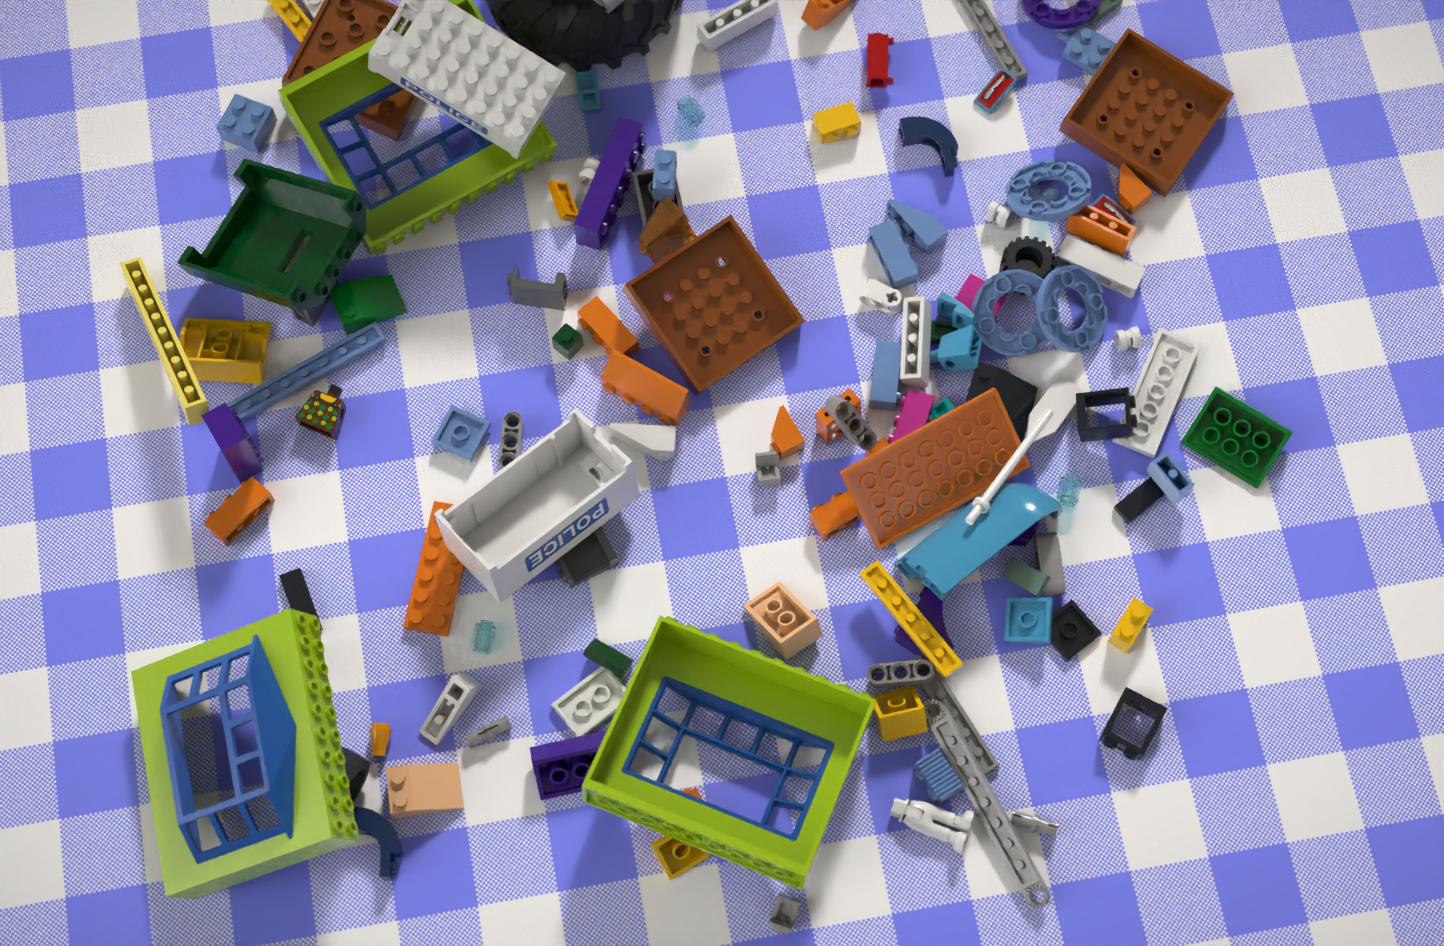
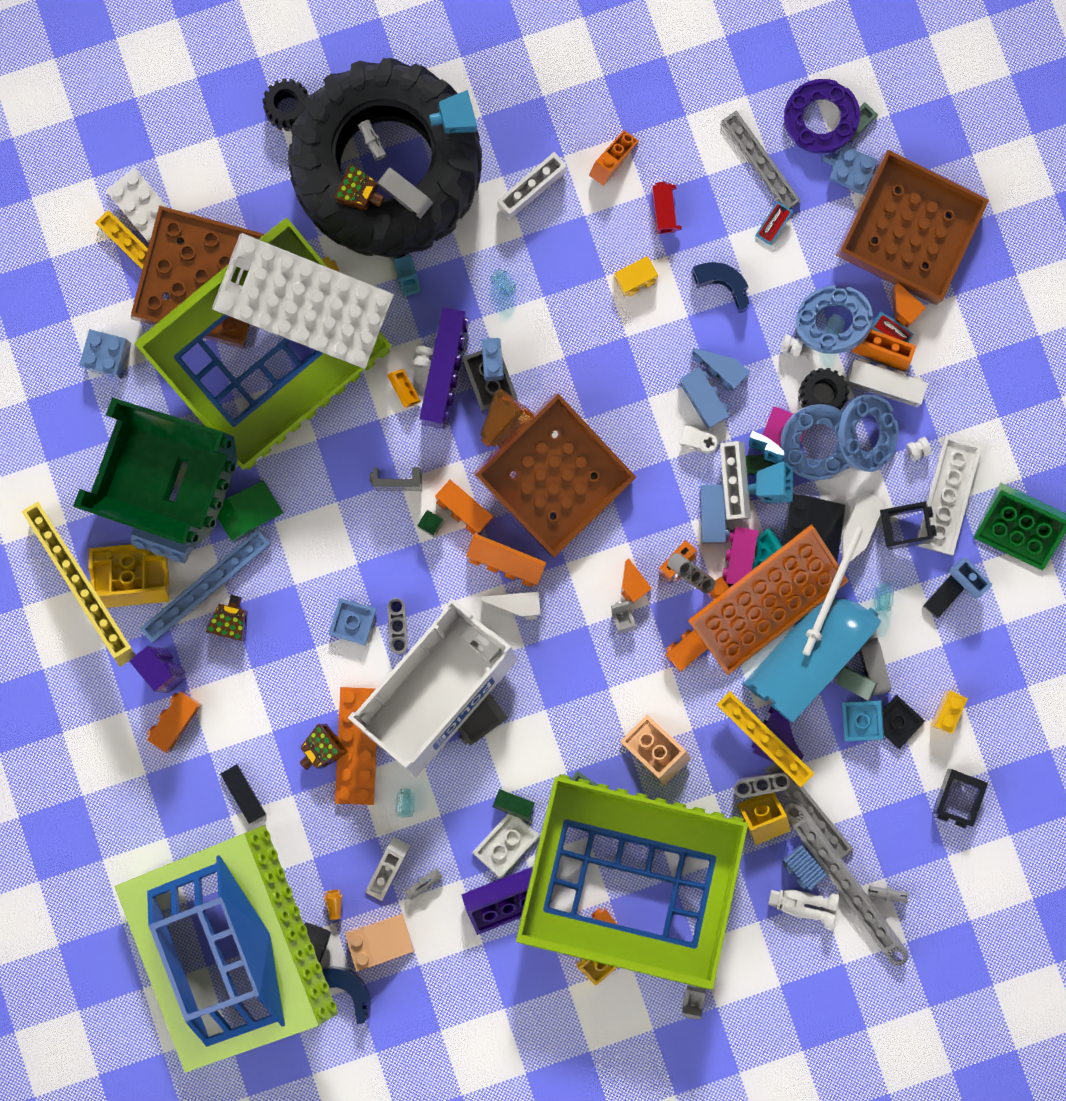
camera: 10 degrees left, 15 degrees up
none -> medium blue brick [131,528,193,564]
none -> reddish brown torso [300,723,348,770]

